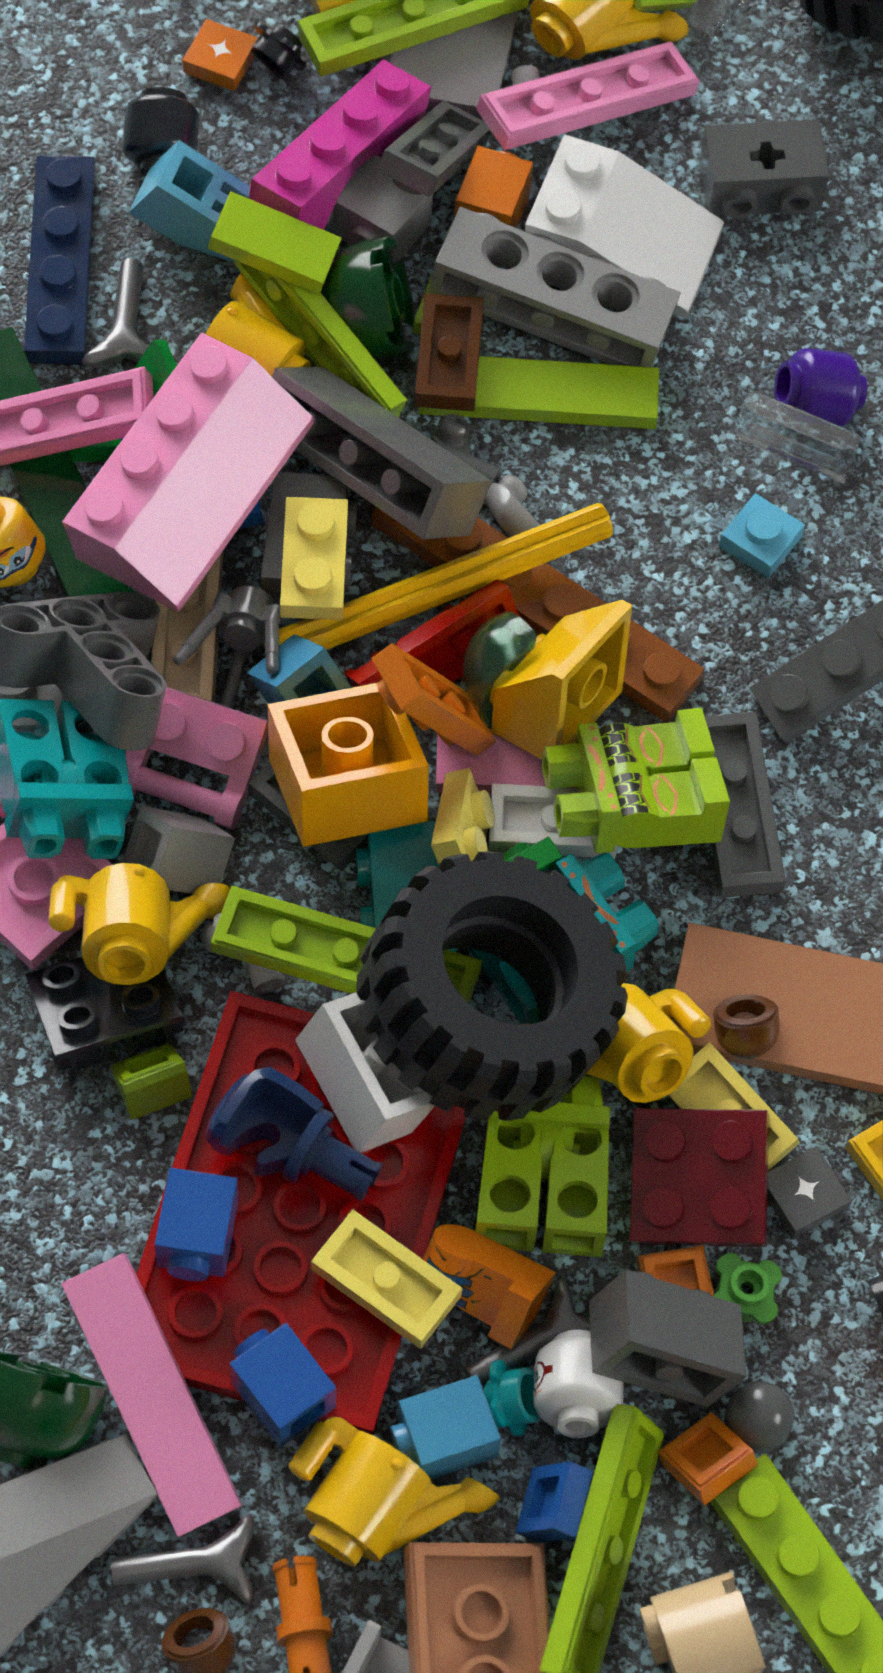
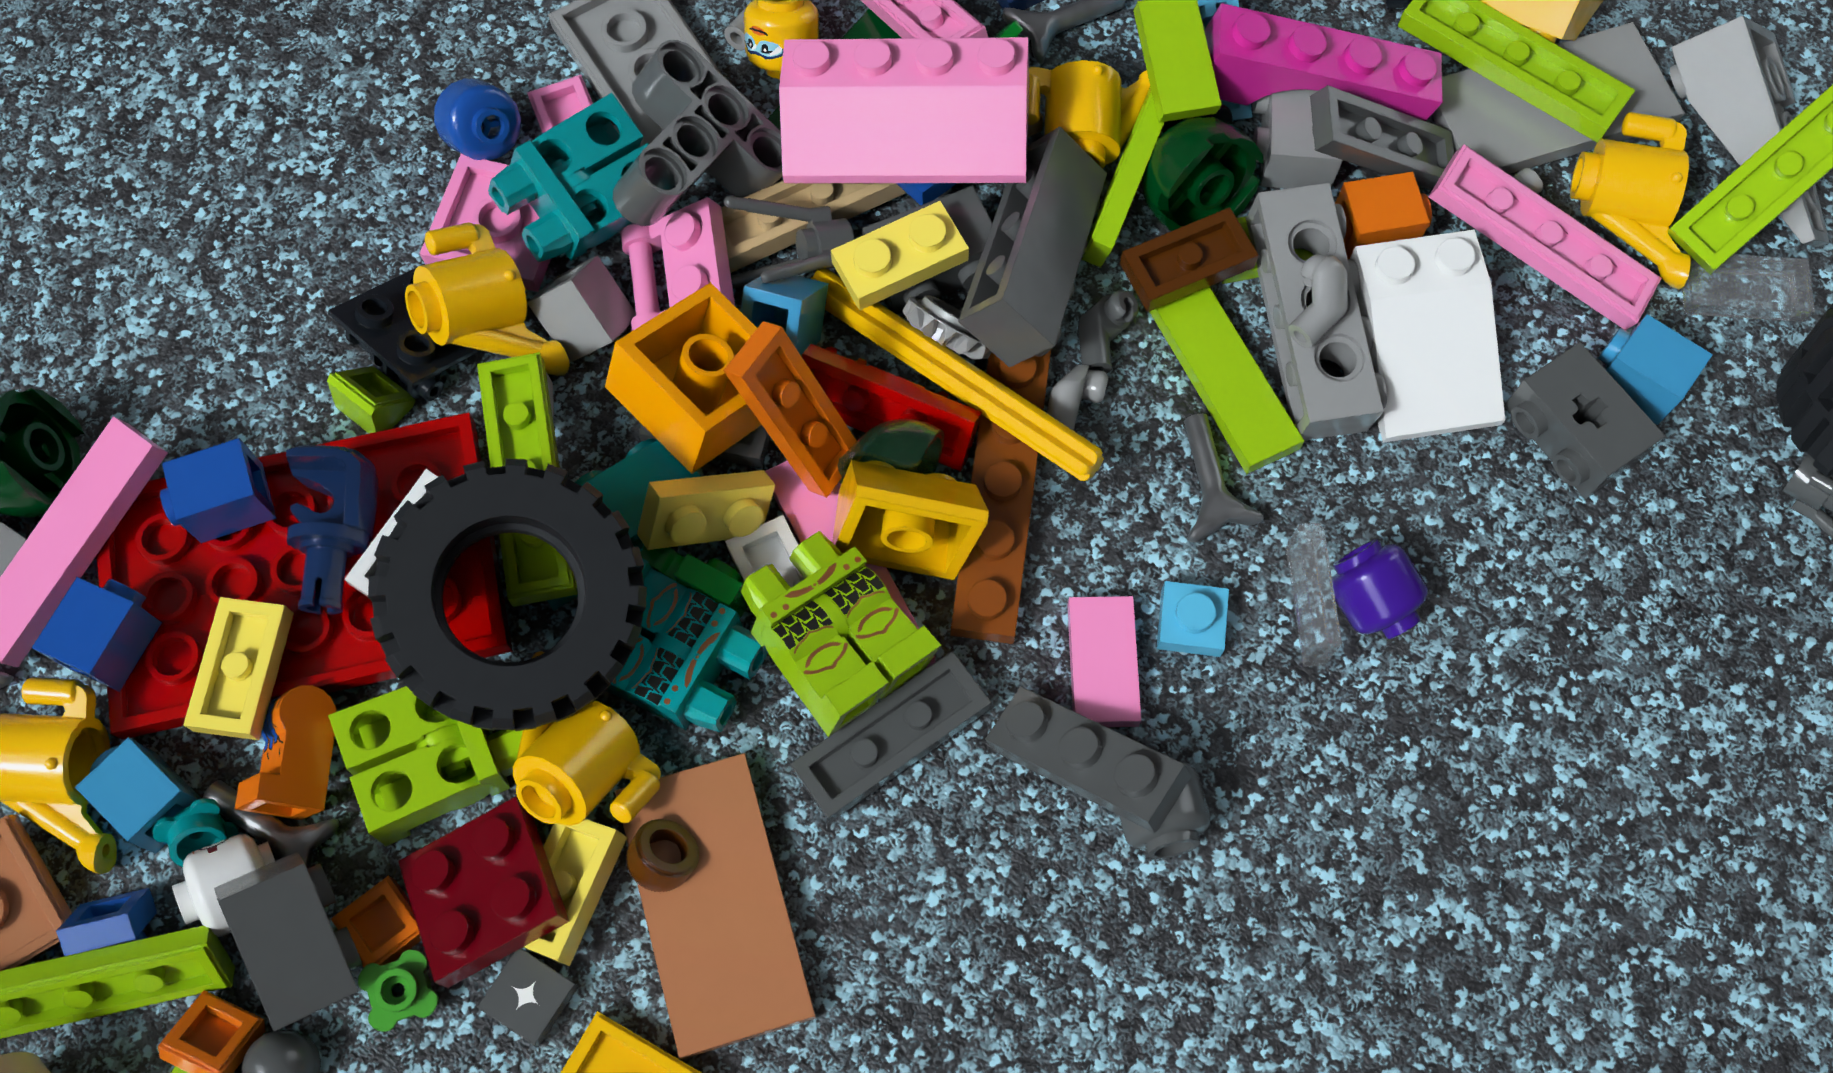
camera: 65 degrees right, 5 degrees up
none -> light grey gear [902,294,992,359]
none -> bright pink tile [1067,596,1141,727]
none -> flat silver piece [1184,413,1264,542]
none -> light grey arm [1288,254,1348,349]
none -> dark azure brick [1597,314,1713,425]

